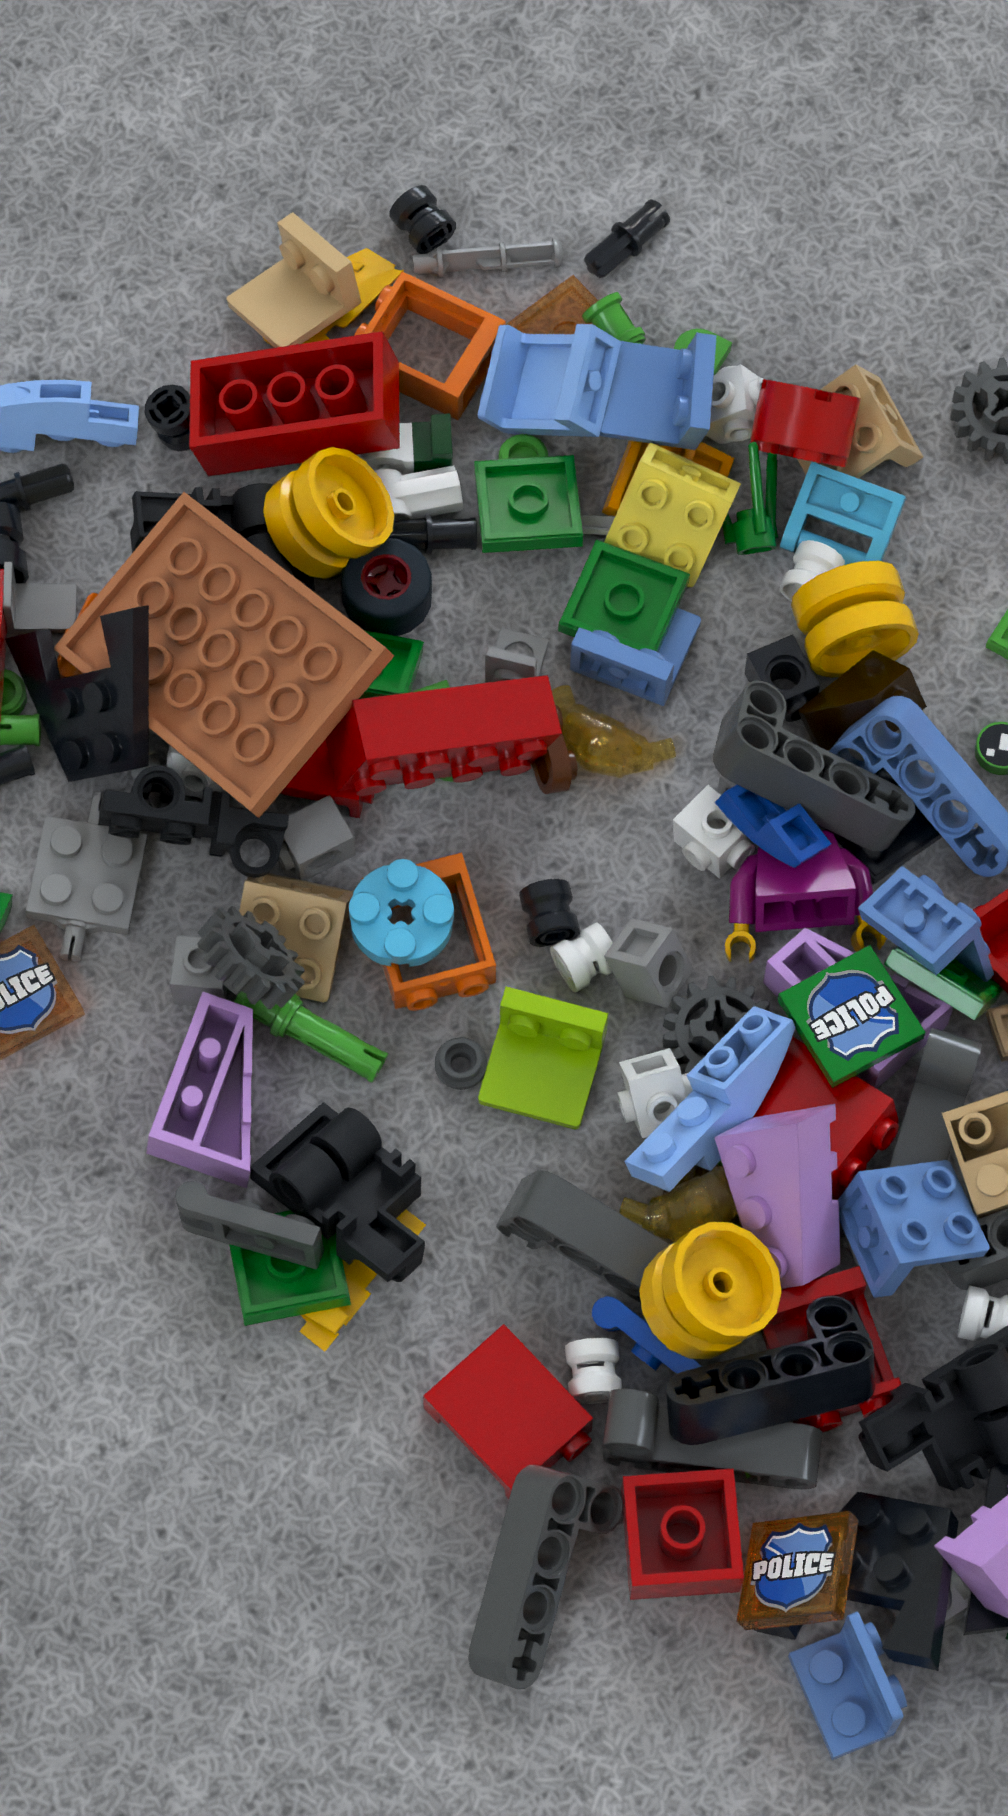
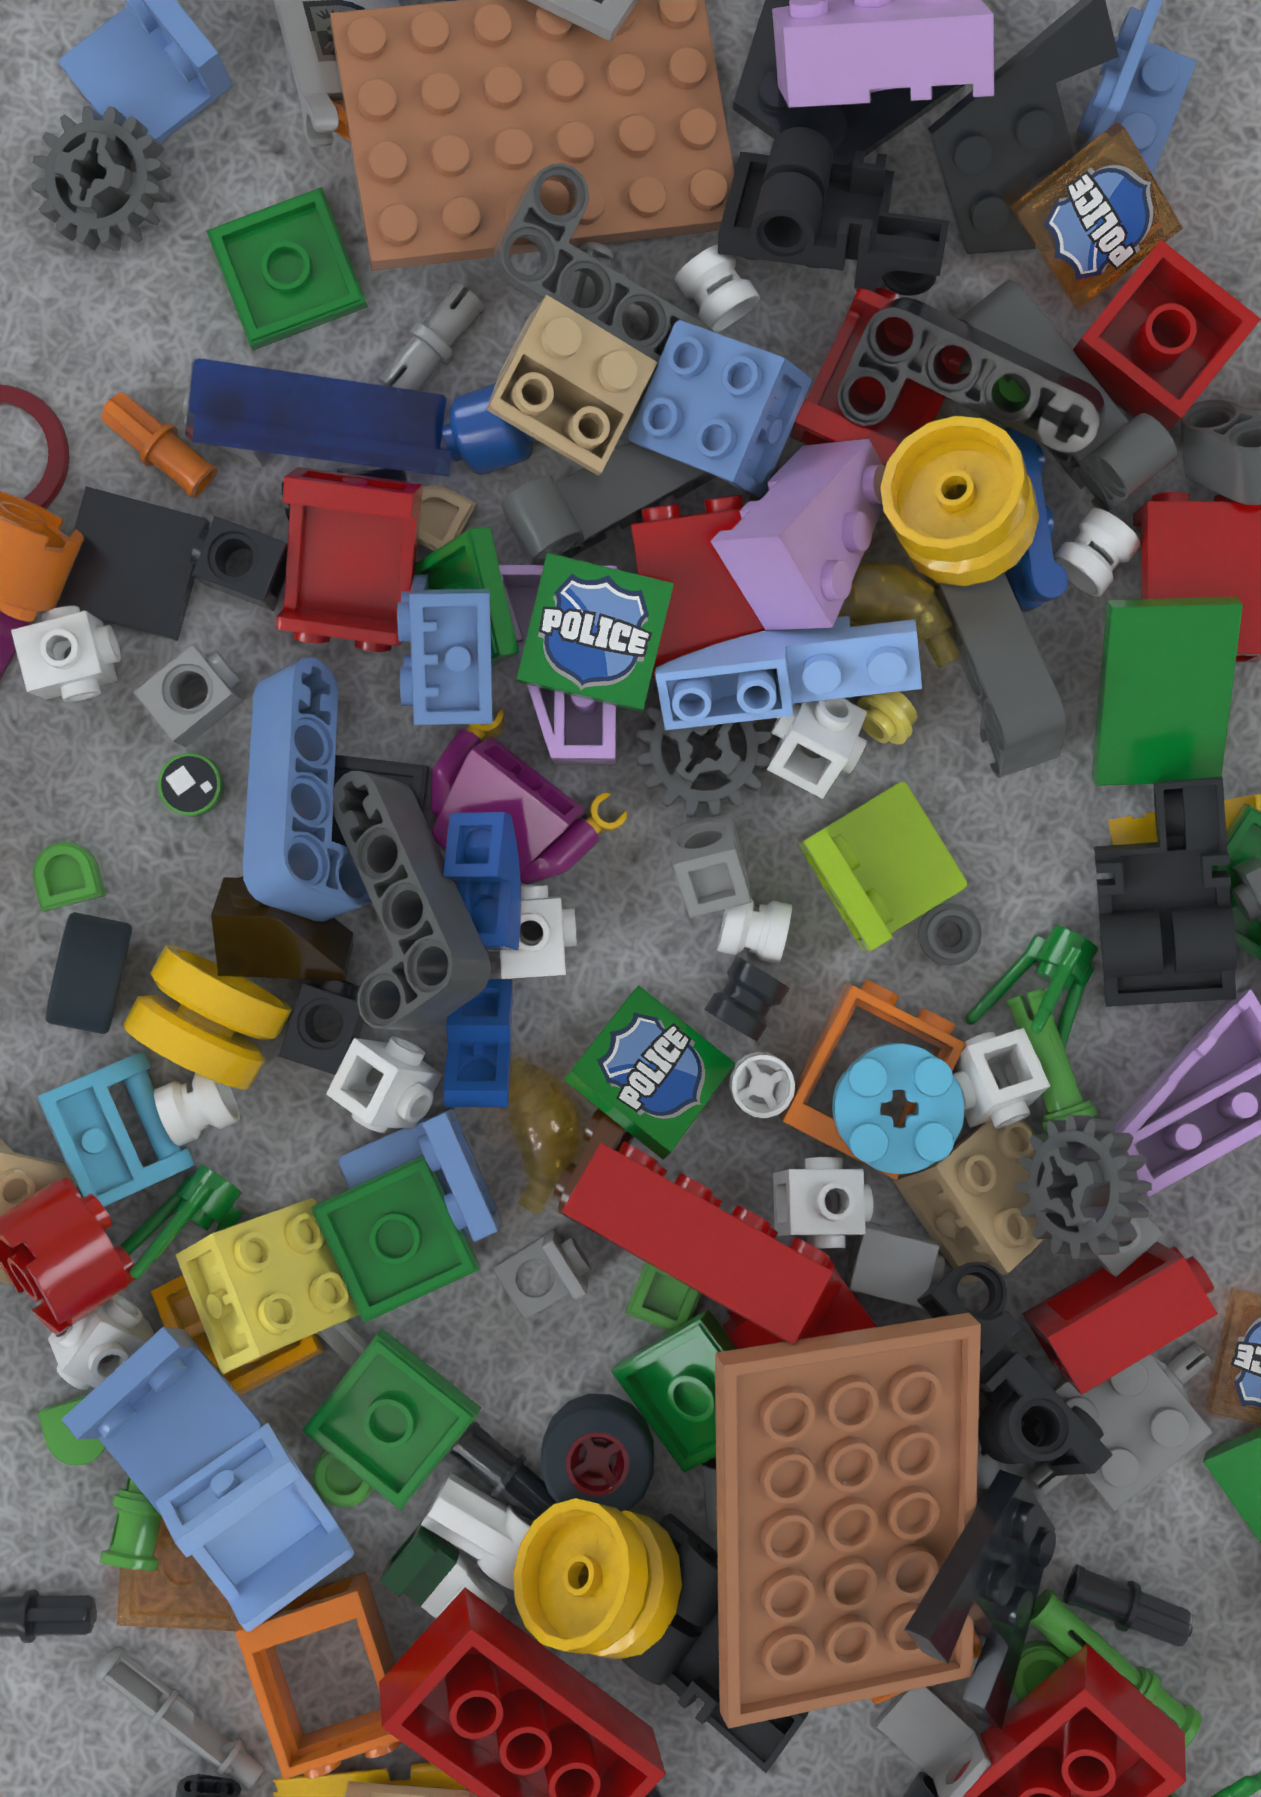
camera: 140 degrees left, 20 degrees up
none -> black wheel [46,912,132,1034]
none -> white brick [326,1036,443,1133]
none -> blue slope [443,979,513,1107]
none -> tile [563,985,735,1160]
none -> white wheel [729,1051,795,1118]
none -> white brick [773,1157,873,1249]
none -> light yellow plate [857,692,917,744]
none -> white brick [952,1028,1050,1129]
none -> green plant [965,925,1099,1049]
none -> red window [1022,1242,1218,1395]
none -> green tile [1092,596,1243,786]

